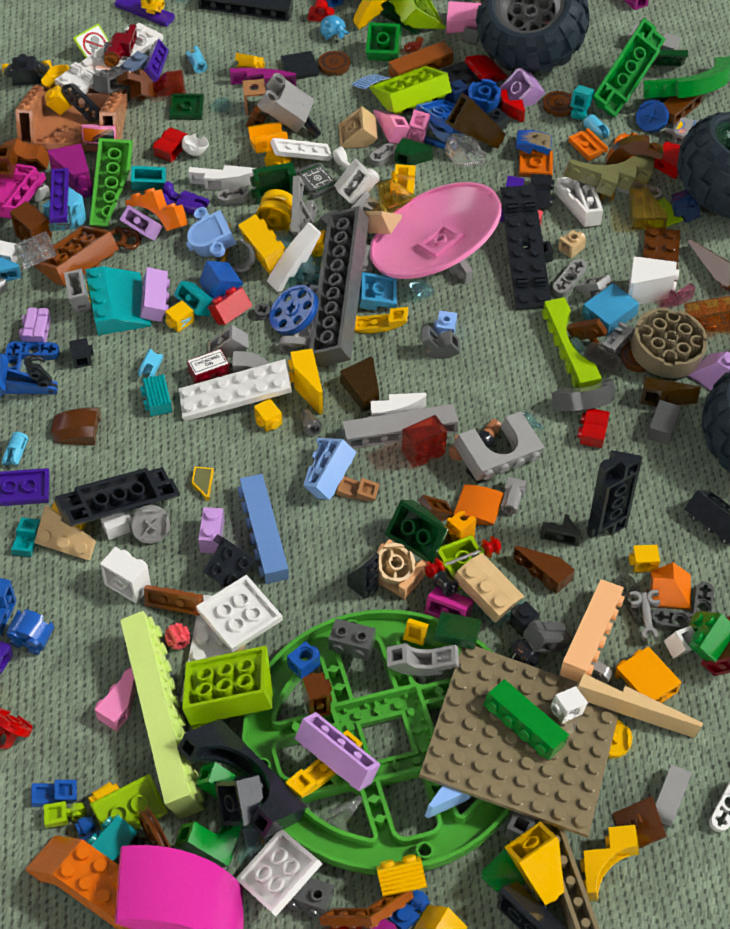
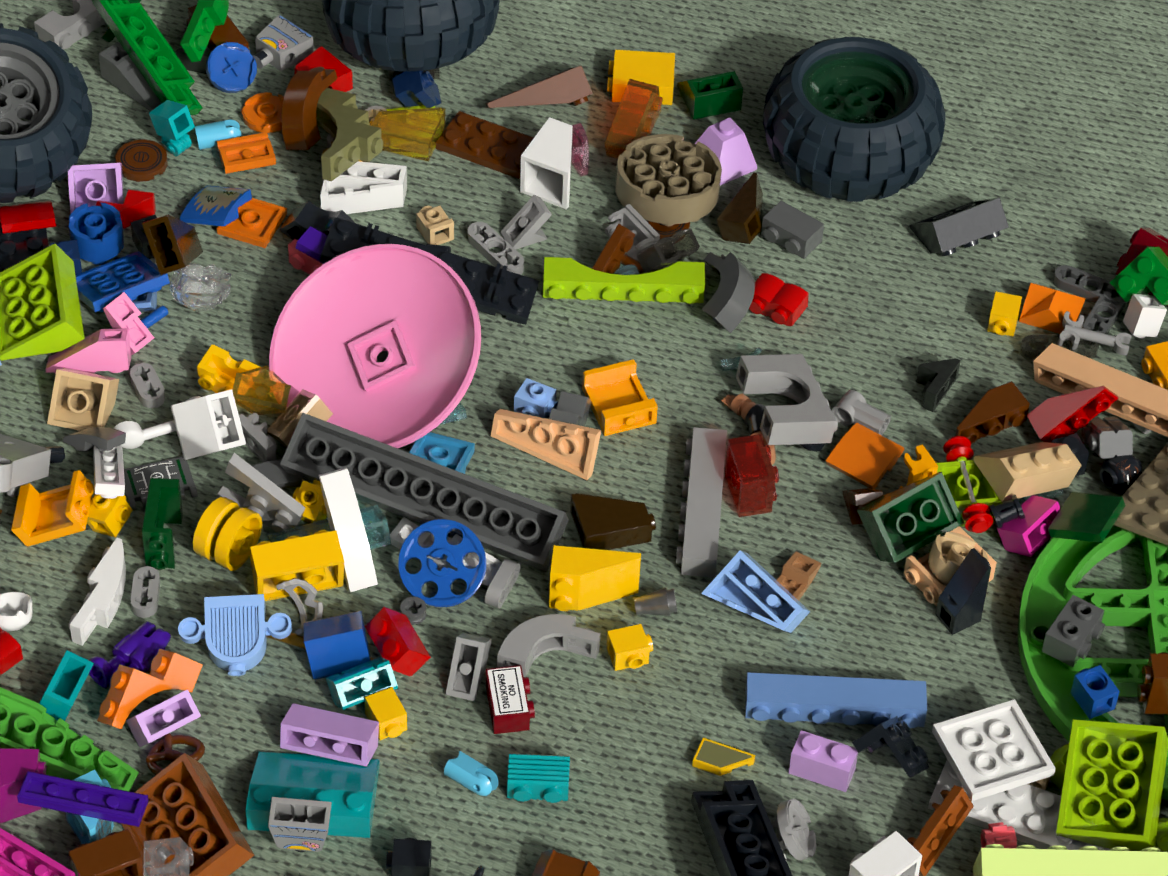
camera: 75 degrees left, 5 degrees down
white plate [179,359,292,421] -> none
yellow slope [354,307,409,334] -> none
white slope [371,393,426,417] -> none
light grey arch [387,643,459,676] -> none
dark green slope [394,137,433,165] -> none
yellow tile [403,618,429,646] -> none
dark azure brick [582,283,639,336] -> none
black slope [587,450,642,539] -> none
none -> dark grey slope [63,427,126,452]
none -> light nougat wing [491,409,601,480]
none -> light orange panel [582,359,658,436]
none -> red slope [1027,385,1119,443]

